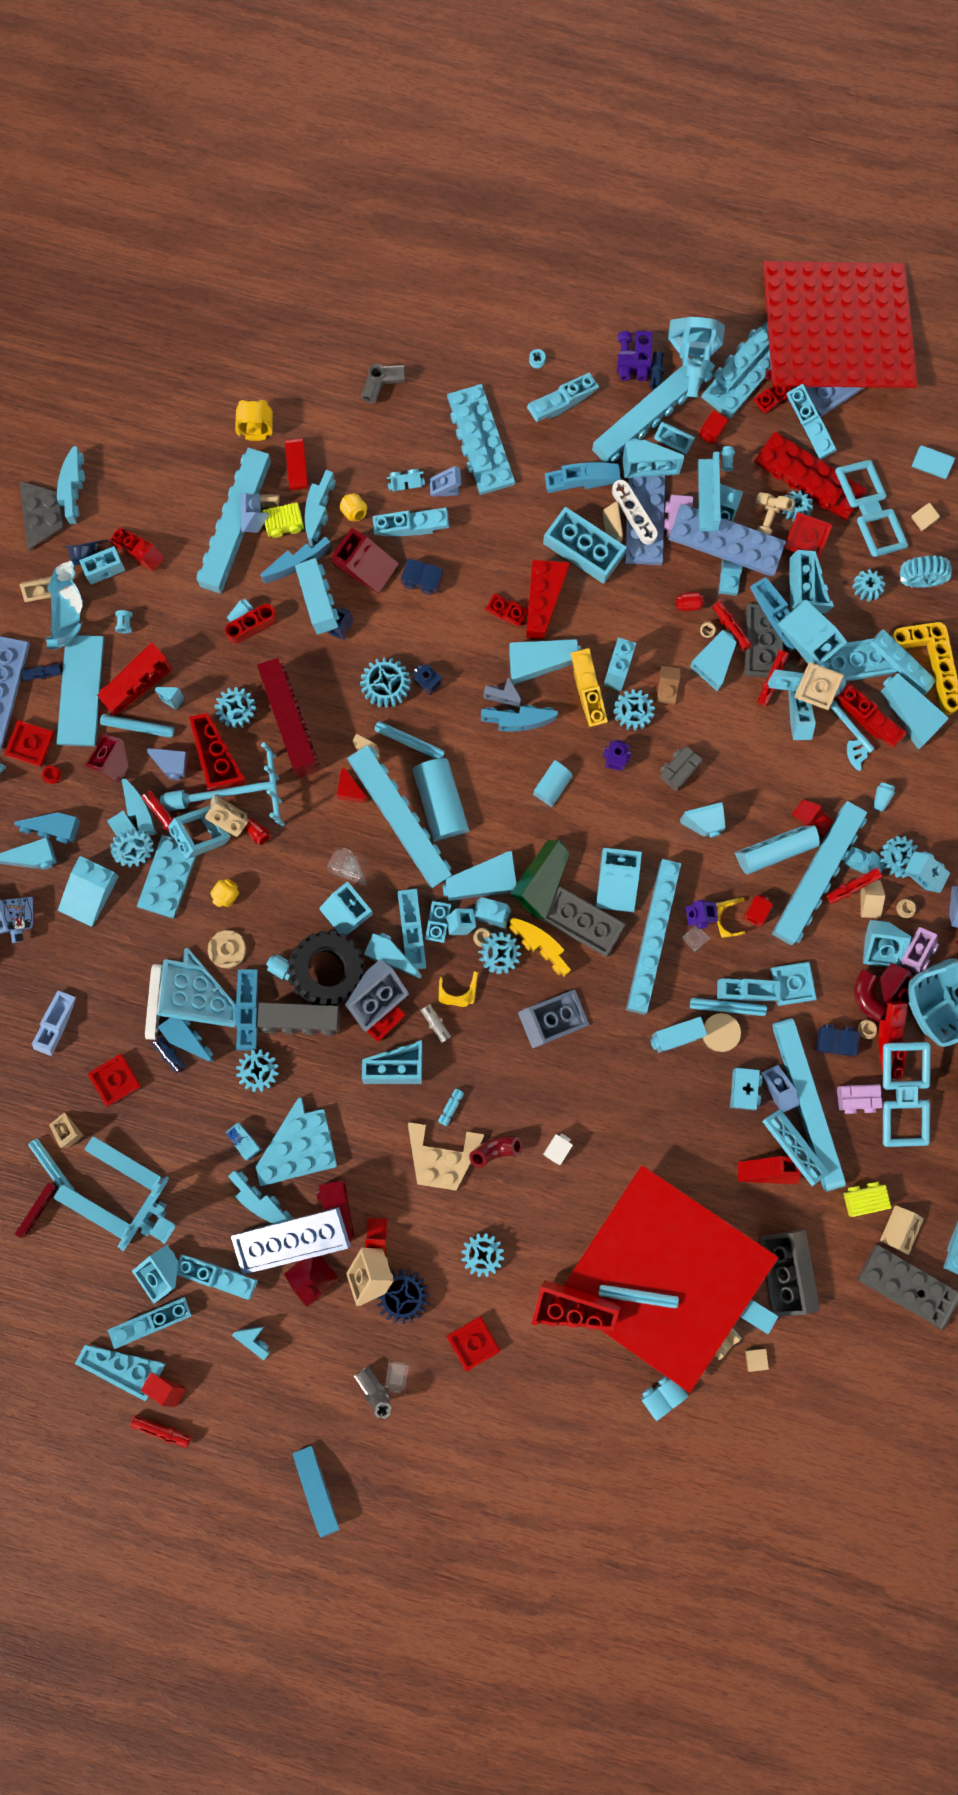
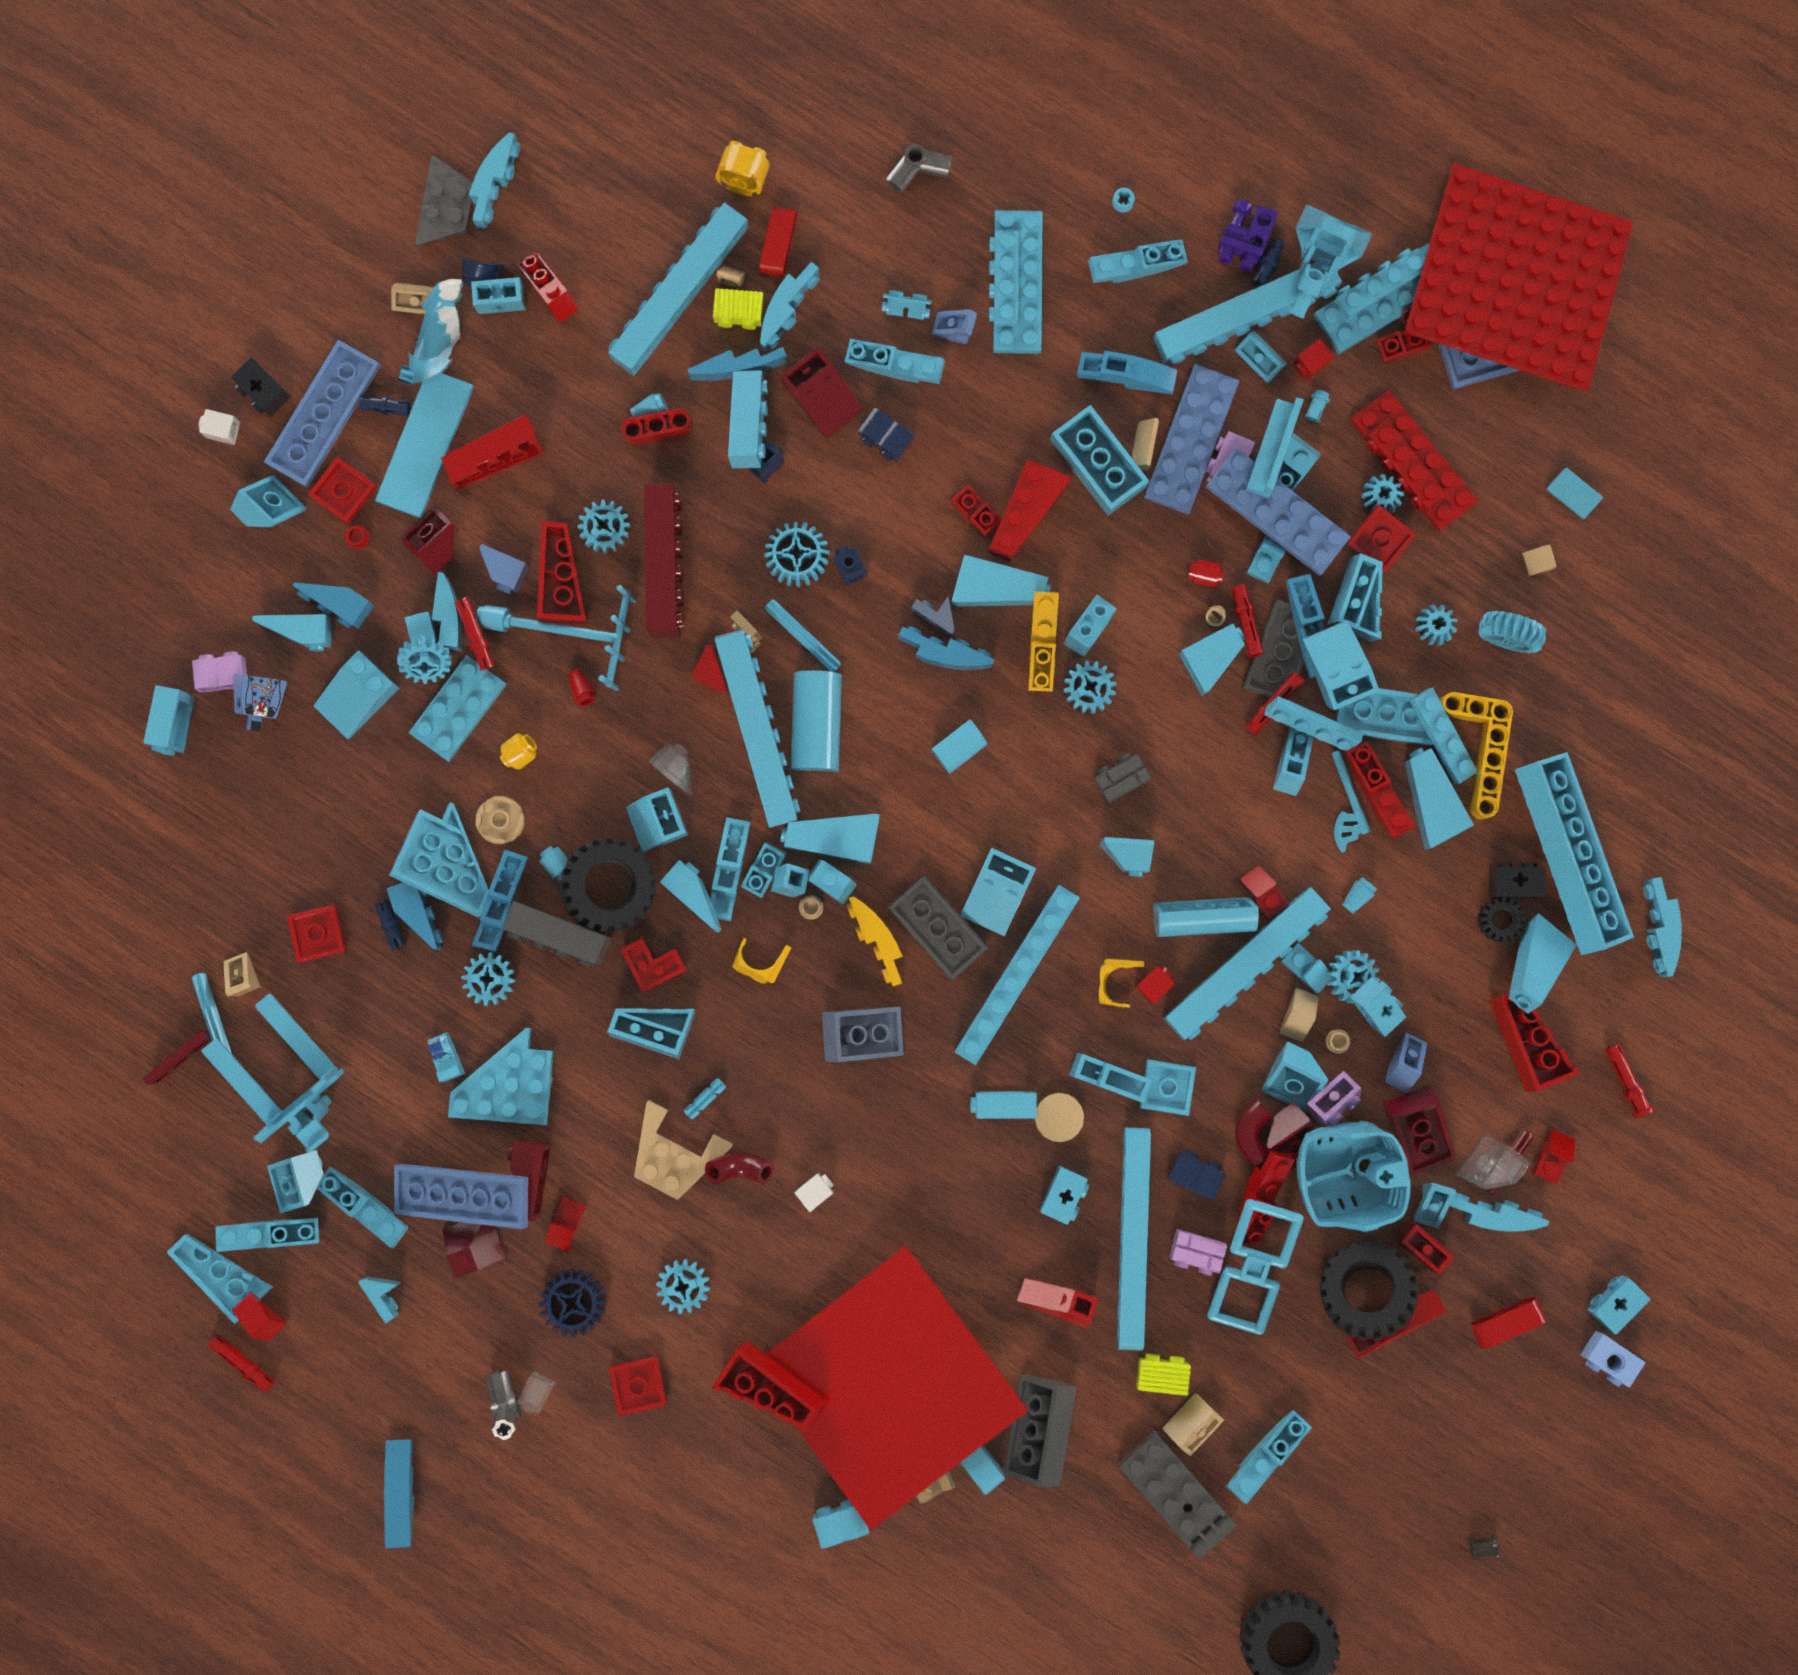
camera: 20 degrees right, 5 degrees up
light blue slope [32,991,76,1056] -> none
medium azure axle [100,714,175,738] -> none
medium azure bush [115,610,133,634] -> none
white beam [145,964,163,1040] -> none
medium azure slope [155,687,185,710] -> none
medium azure window [168,805,231,859] -> none
tan bracket [205,795,248,837] -> none
medium azure slope [228,1171,294,1224] -> none
medium blue slope [241,493,269,533] -> none
yellow head [340,493,367,522] -> none
sand blue slope [345,959,409,1032] -> none
tan slope [346,1248,393,1306] -> none
light grey pin [420,1004,451,1043] -> none
medium azure gear [478,932,521,974] -> none
dark green slope [510,840,570,919] -> none
medium azure axle [599,1285,679,1308] -> none
dark purple brick [603,740,631,771] -> none
white beam [612,480,657,545] -> none
medium azure slope [623,439,684,478] -> none
medium nougat slope [656,666,680,705] -> none
clear slope [682,926,710,952] -> none
dark purple brick [686,900,719,929] -> none
medium azure axle [690,998,767,1016] -> none
tan tile [745,1348,769,1372] -> none
tan bar [756,492,794,536] -> none
medium blue slope [761,1065,800,1112] -> none
medium azure fence [762,1109,830,1186] -> none
medium azure slope [786,384,837,460] -> none
tan tile [794,662,844,710] -> none
red pin [825,867,883,905] -> none
medium azure bar [835,460,908,557] -> none
tan plate [858,1020,878,1039] -> none

